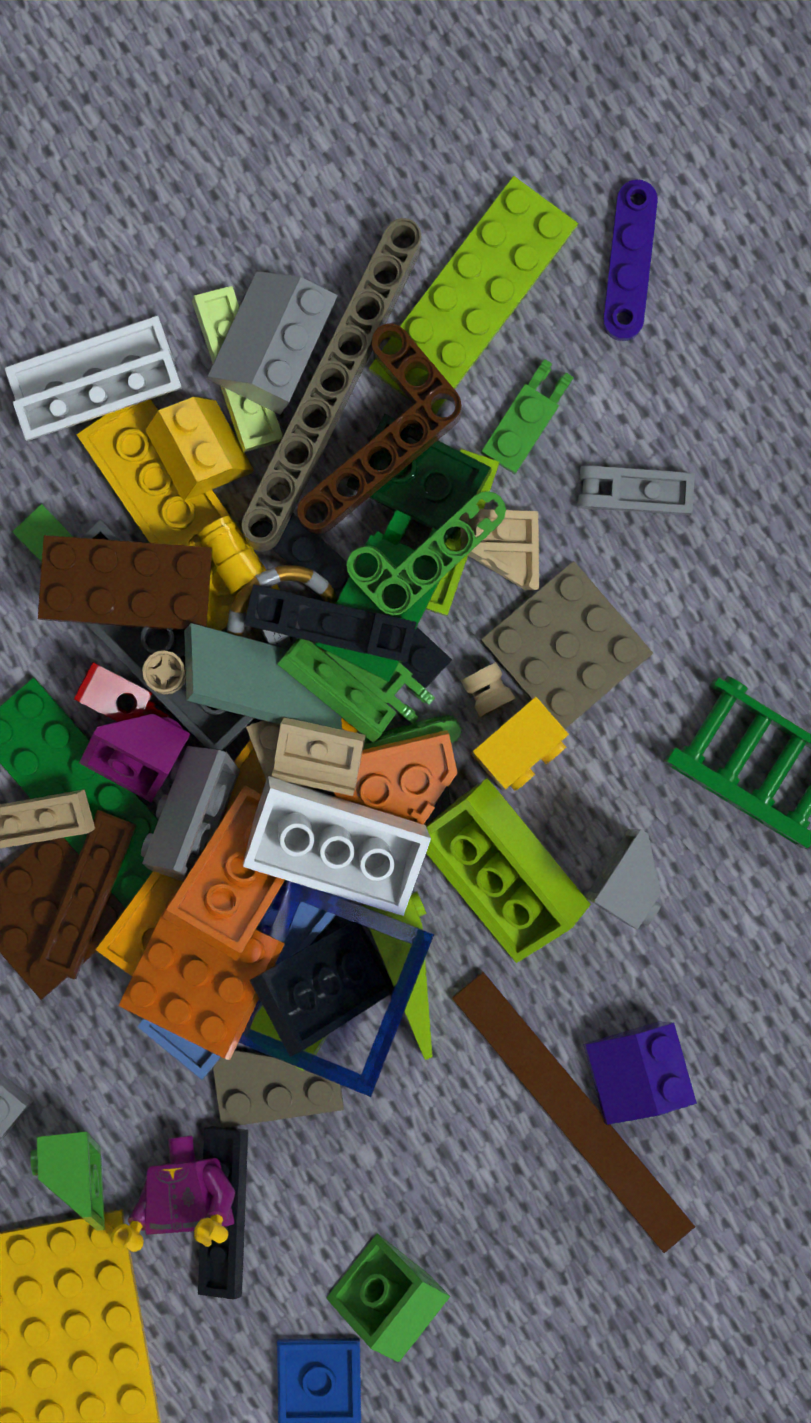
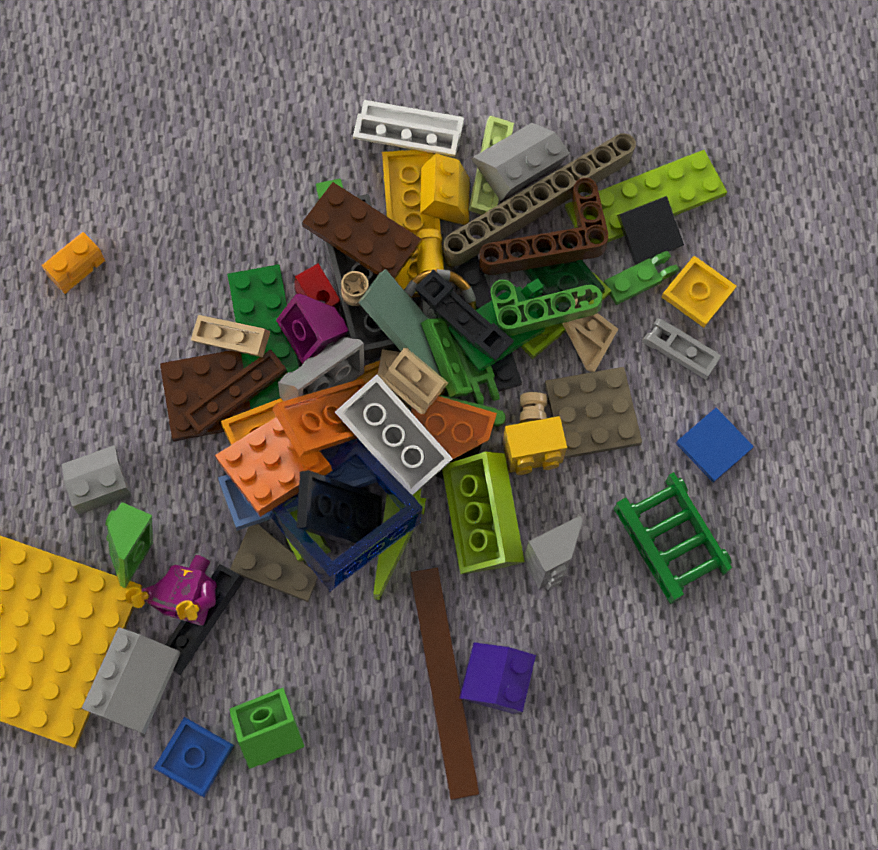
camera: 25 degrees right, 15 degrees down
dark purple plate [603,179,658,341] -> none
none -> light grey slope [81,627,181,734]
none -> black tile [617,196,684,264]
none -> yellow plate [662,256,737,328]
none -> blue tile [676,408,754,483]

